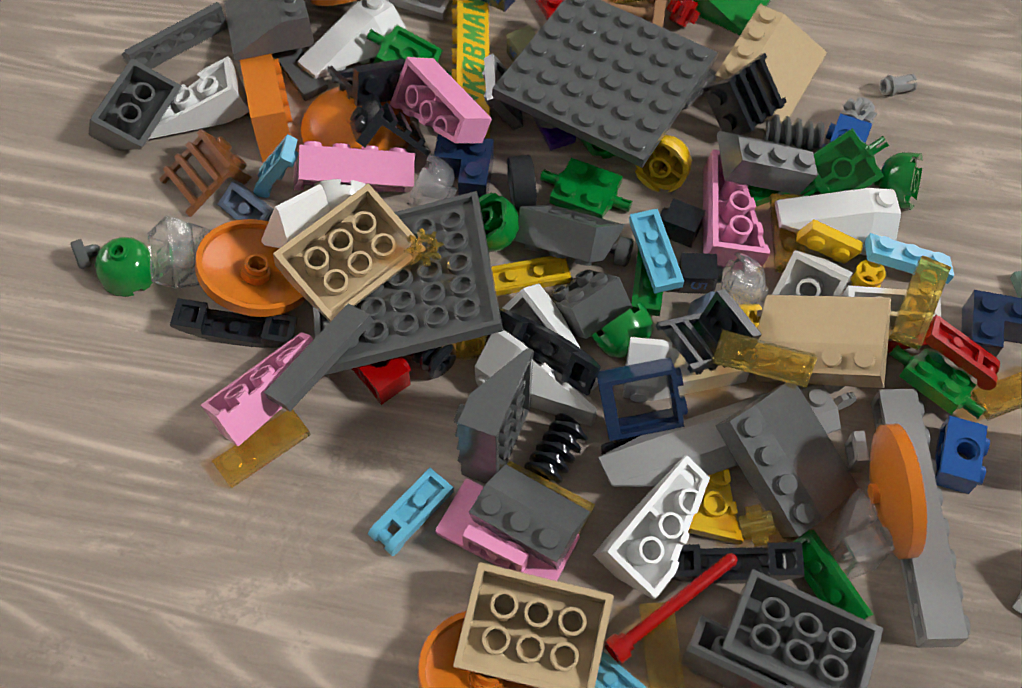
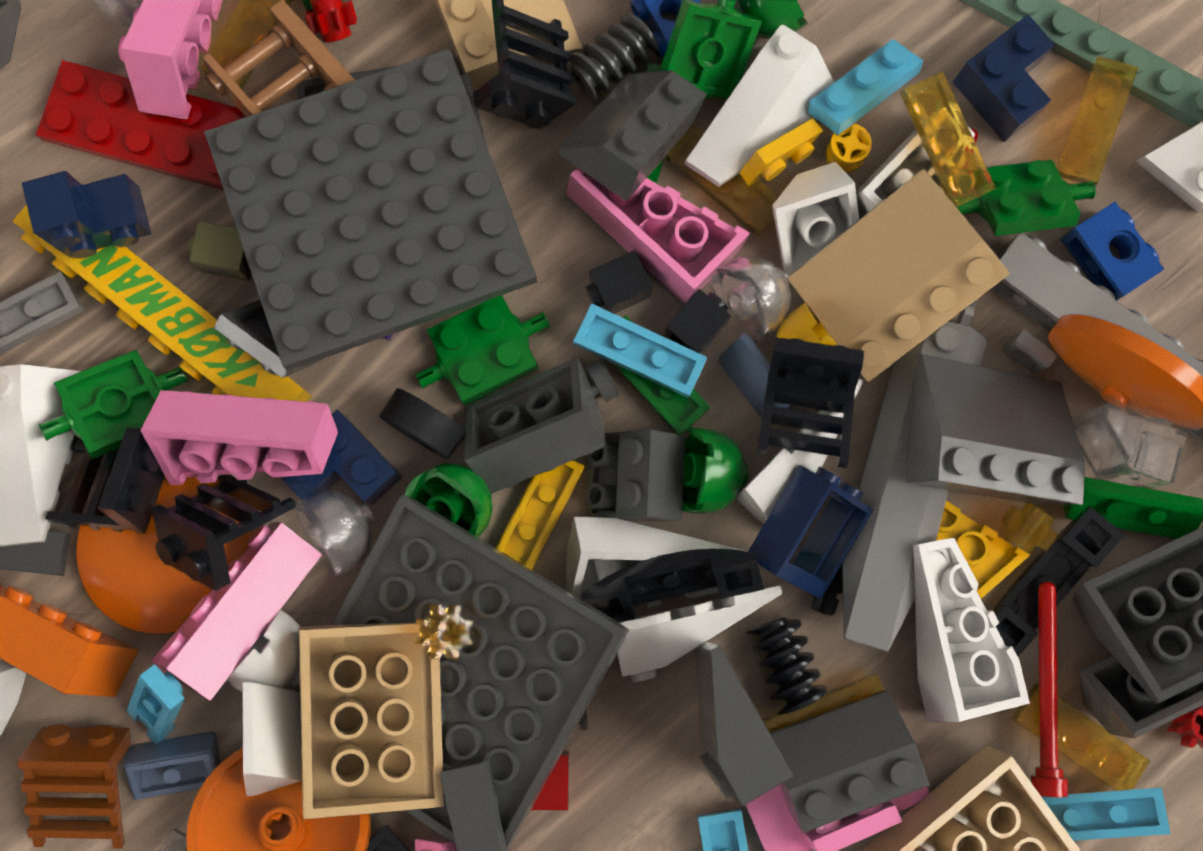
camera: 55 degrees left, 20 degrees up
yellow cylinder [635,134,692,192] -> none
clear yellow plate [713,330,817,387] -> none
red plate [923,314,1000,390] -> none

